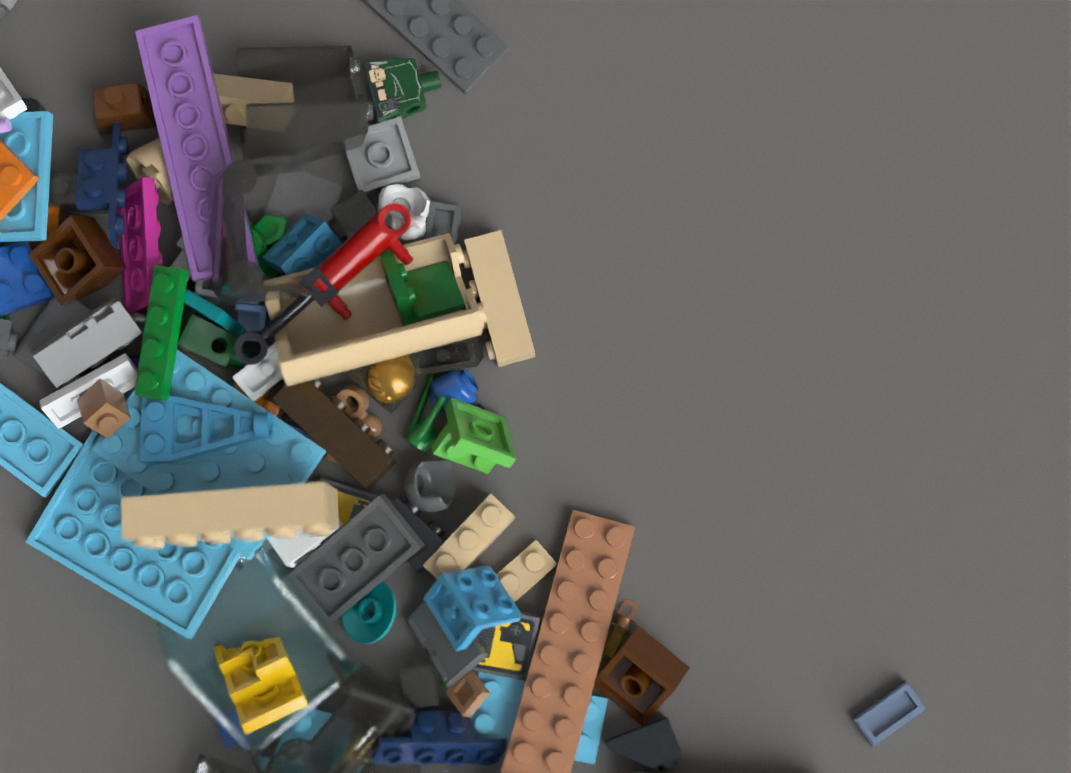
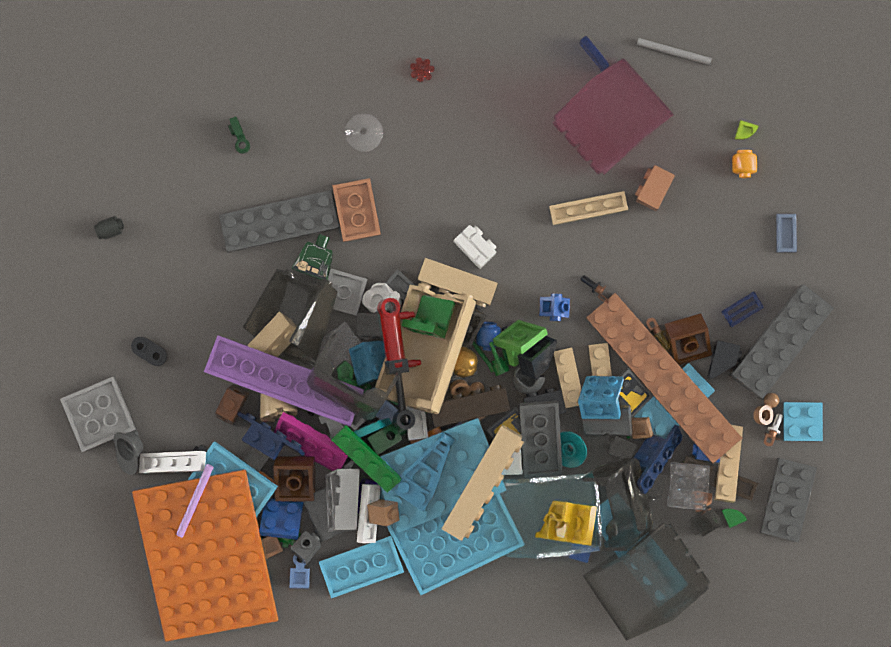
camera: 55 degrees left, 5 degrees up
none -> nougat plate [332,178,381,242]
none -> clear dish [345,114,383,152]
none -> clear red plant [410,57,435,82]
none -> white brick [453,225,497,269]
none -> black slope [517,336,557,379]
none -> blue brick [539,294,570,321]
none -> tan plate [549,191,628,225]
none -> clear pink windscreen [553,58,674,175]
none -> clear blue tile [579,36,610,73]
none -> piece [581,275,608,303]
none -> nougat brick [635,165,675,211]
none -> light grey bar [637,38,712,65]
none -> clear blue tile [721,291,764,327]
none -> light orange head [732,150,757,178]
none -> lime tile [734,120,759,140]

